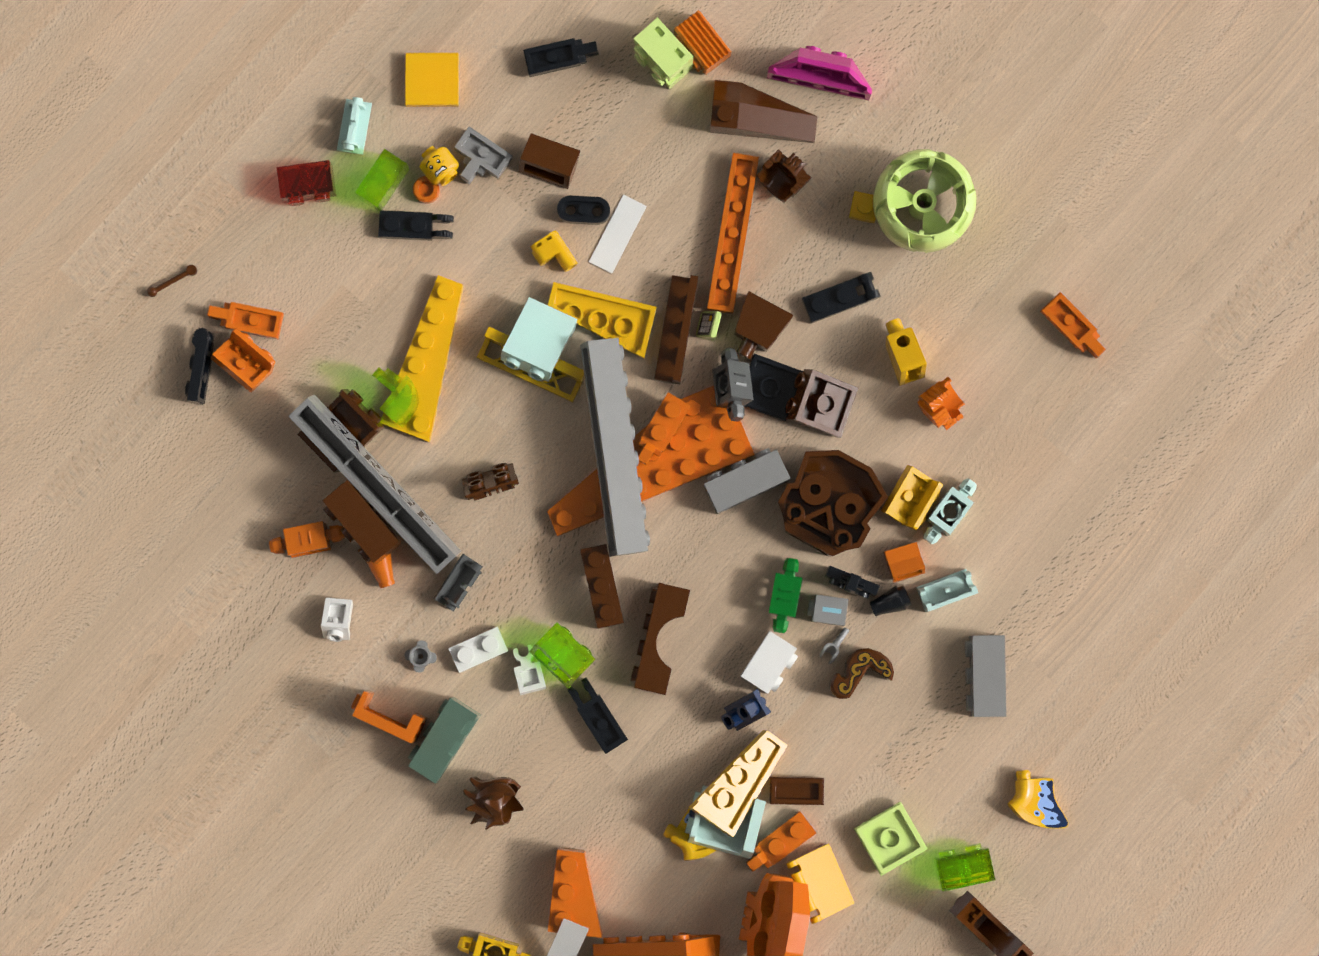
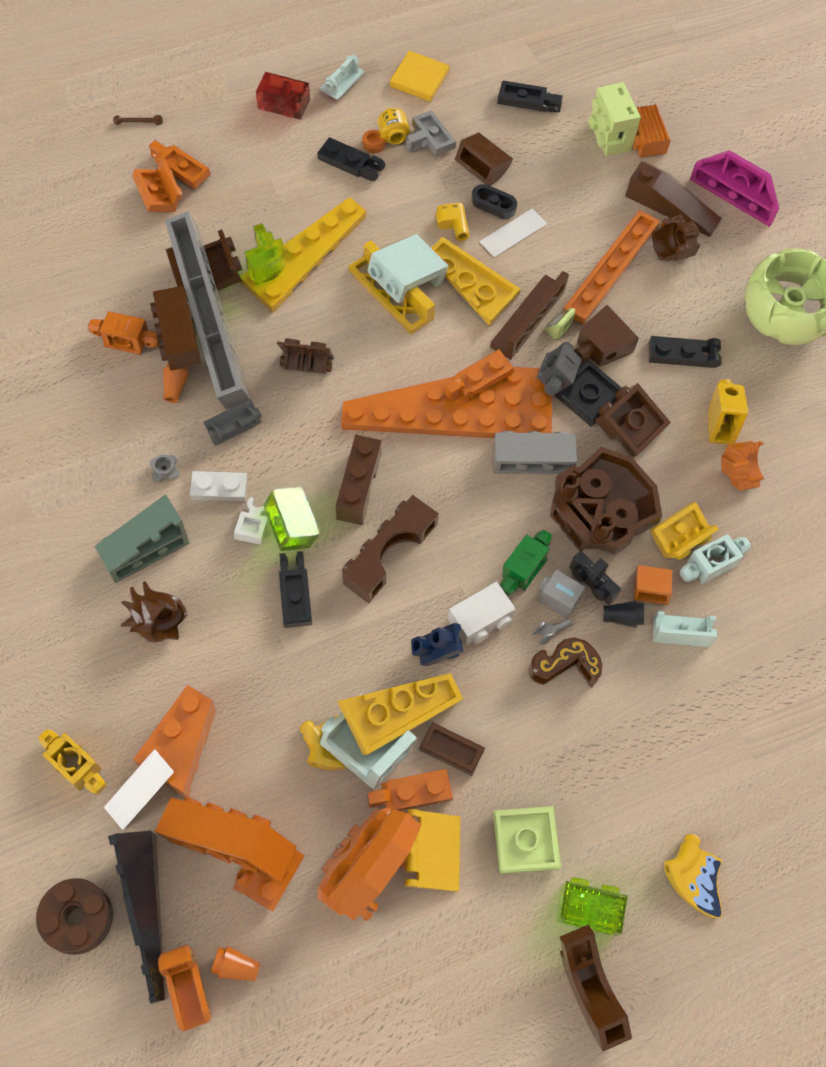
camera: 20 degrees right, 20 degrees down
black hinge [185,328,214,405] -> none
white bracket [321,598,353,642] -> none
orange panel [351,691,428,743] -> none
clear neon green brick [355,149,410,212] -> none
light grey brick [580,338,650,557] -> none
yellow plate [849,191,876,223] -> none
light grey brick [965,635,1006,717] -> none

